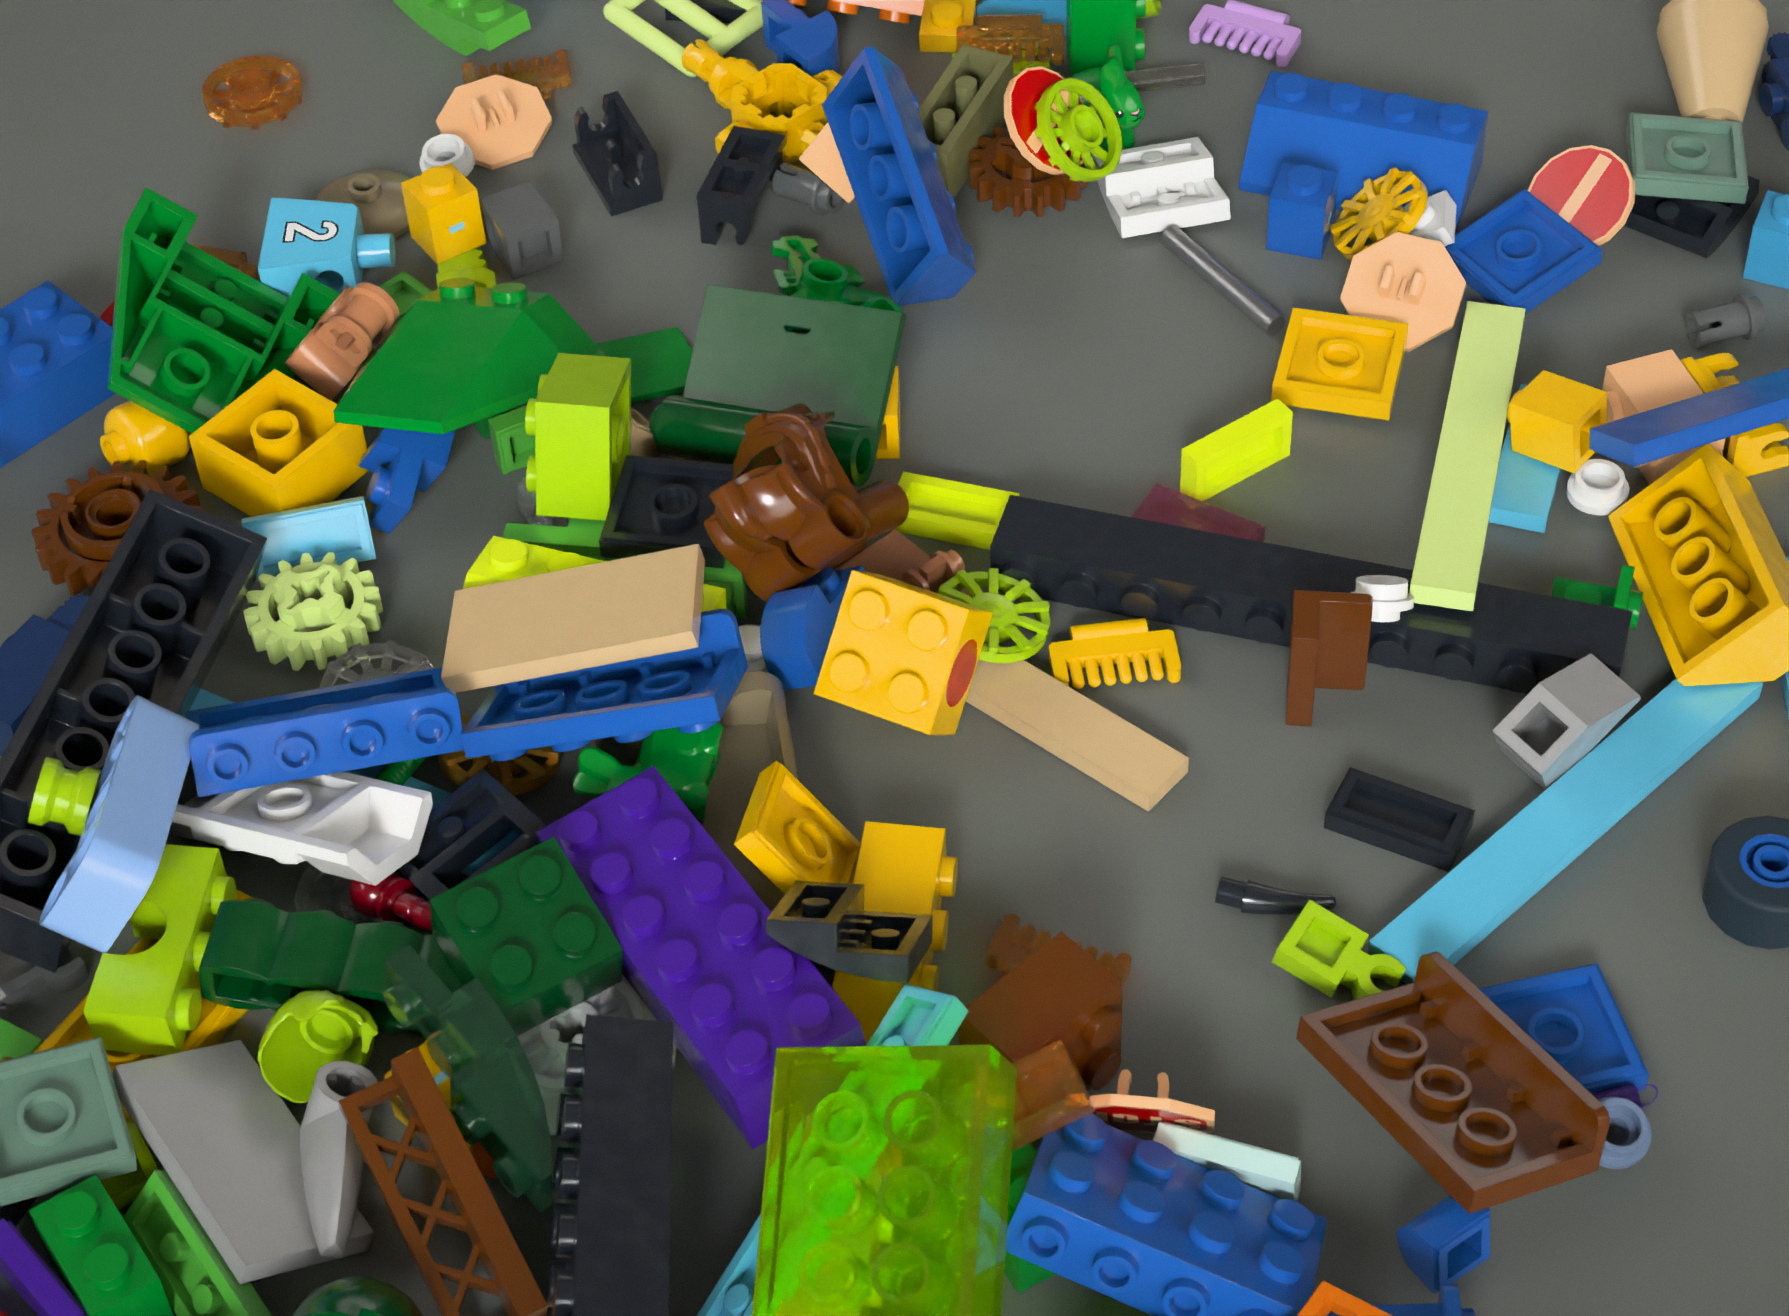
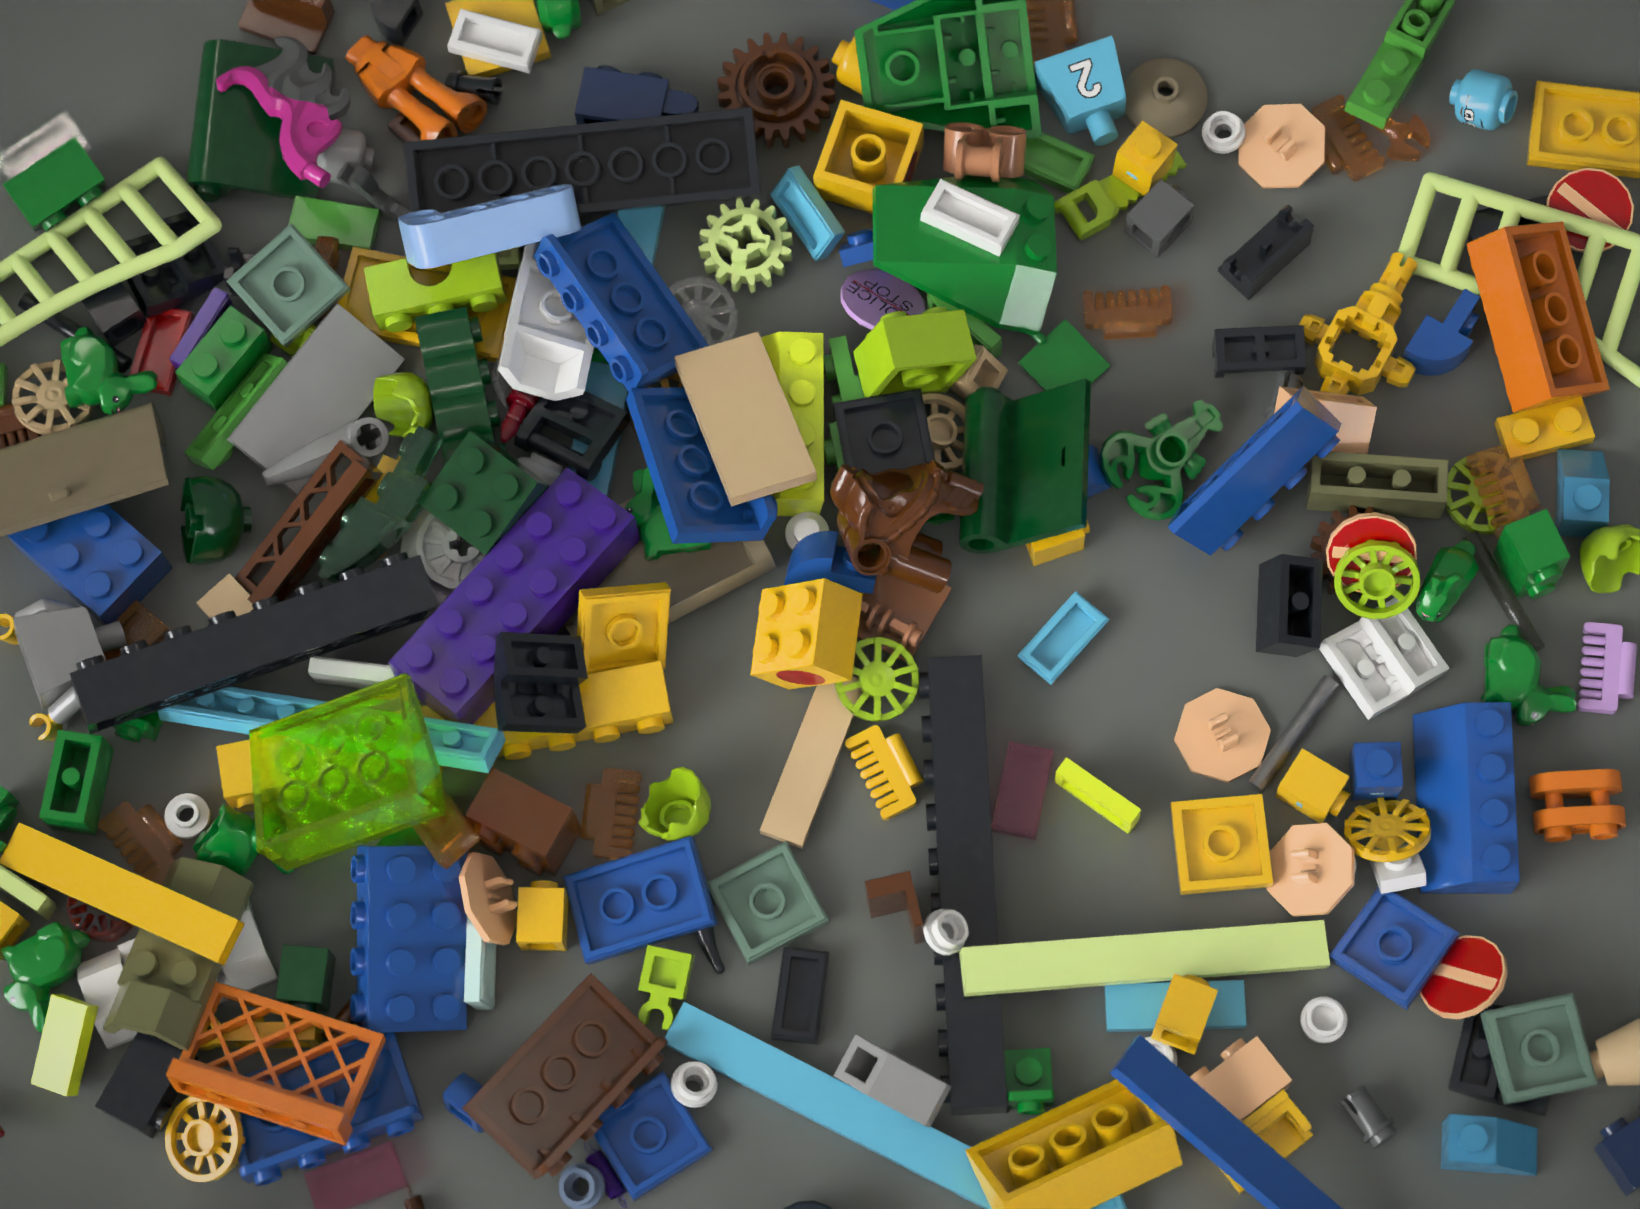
camera: 75 degrees right, 25 degrees up
lime wheel [28,756,101,836] -> none
neon yellow tile [890,471,1020,550] -> none
none -> white tile [308,656,404,694]
none -> yellow brick [516,880,569,951]
none -> blue tile [563,836,718,965]
none -> lime hair [638,767,711,841]
none -> white plate [671,1061,717,1108]
none -> sand green tile [707,841,829,965]
none -> lavender piece [840,269,925,330]
none -> white tile [920,179,1020,257]
none -> medium azure tile [1017,591,1110,685]
none -> clear orange piece [1083,285,1173,340]
none -> light nougat piece [1174,688,1271,783]
none -> black brick [1256,554,1323,657]
none -> yellow brick [1275,748,1351,823]
none -> white plate [1300,997,1347,1044]
none -> clear orange bar [1361,114,1431,162]
none -> green animal [1481,625,1578,727]
none -> orange brick [1529,769,1627,842]

